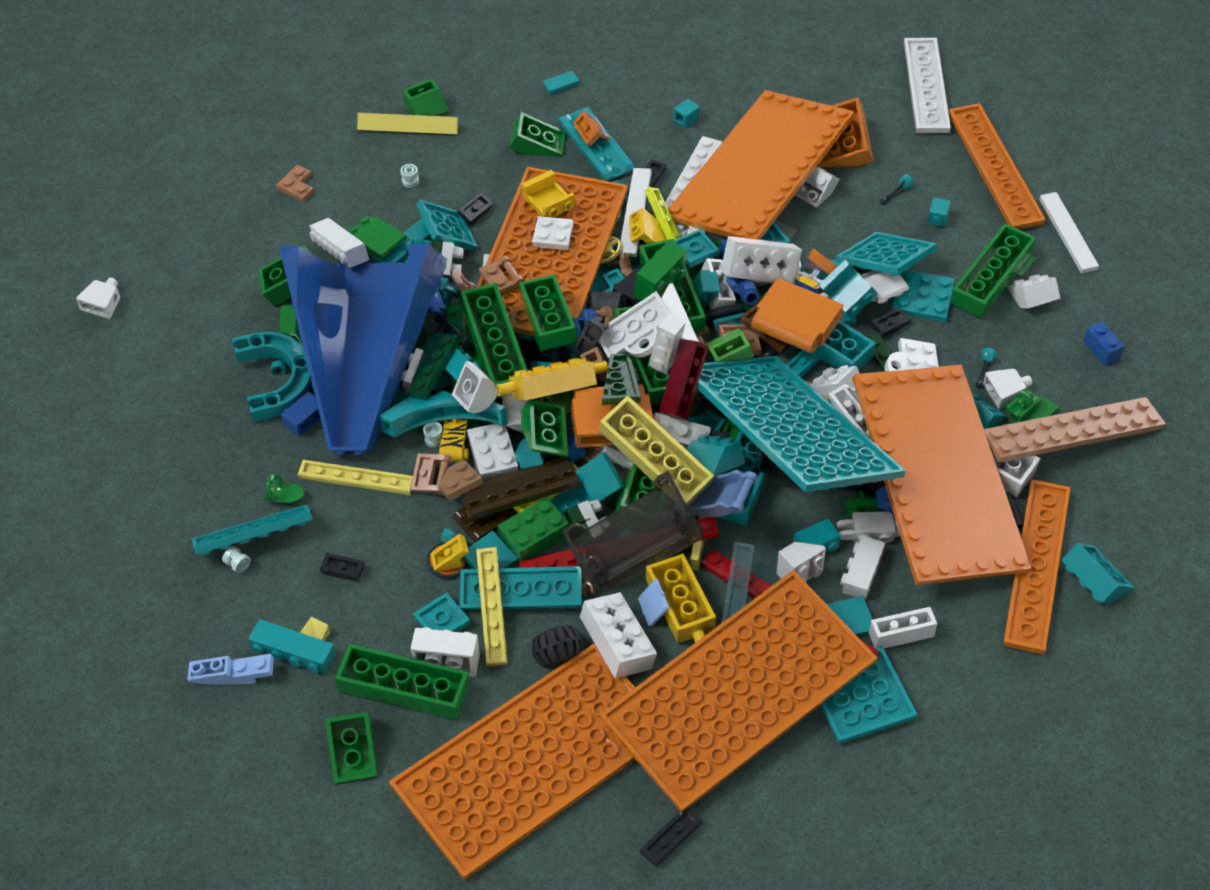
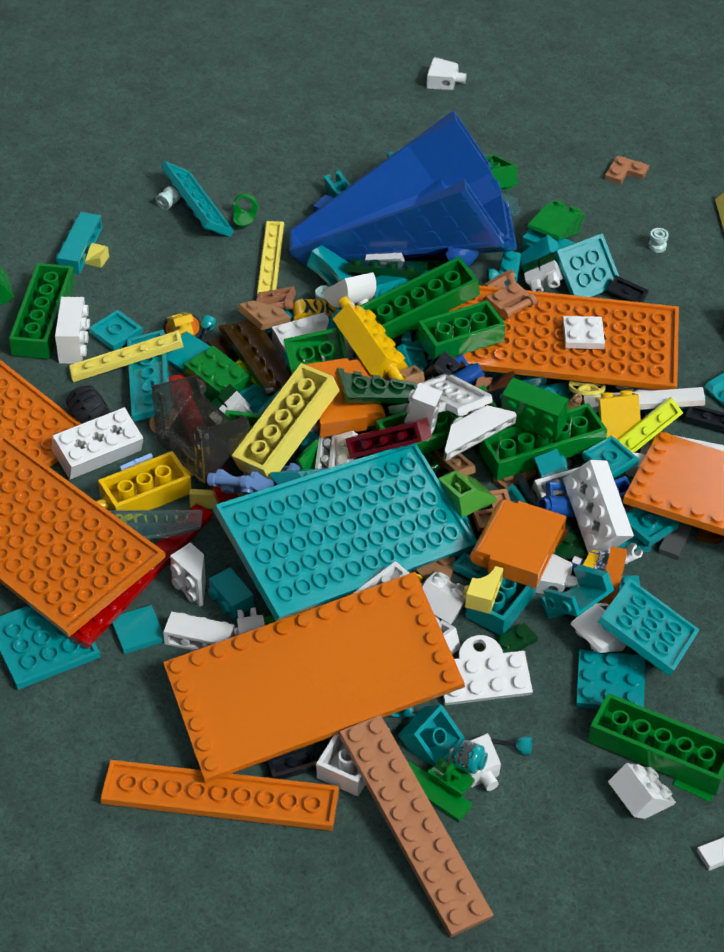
camera: 80 degrees right, 5 degrees down
light blue slope [187,654,274,685] -> none
white brick [309,218,369,268] -> none
black plate [320,553,365,581] -> none
yellow panel [522,170,575,218] -> none
white brick [869,607,937,649] -> none
black plate [870,307,911,337] -> none
teal slope [1062,543,1134,604] -> none
blue brick [1083,321,1125,366] -> none
none -> teal head [452,740,488,774]
none -> light yellow arch [463,566,503,614]

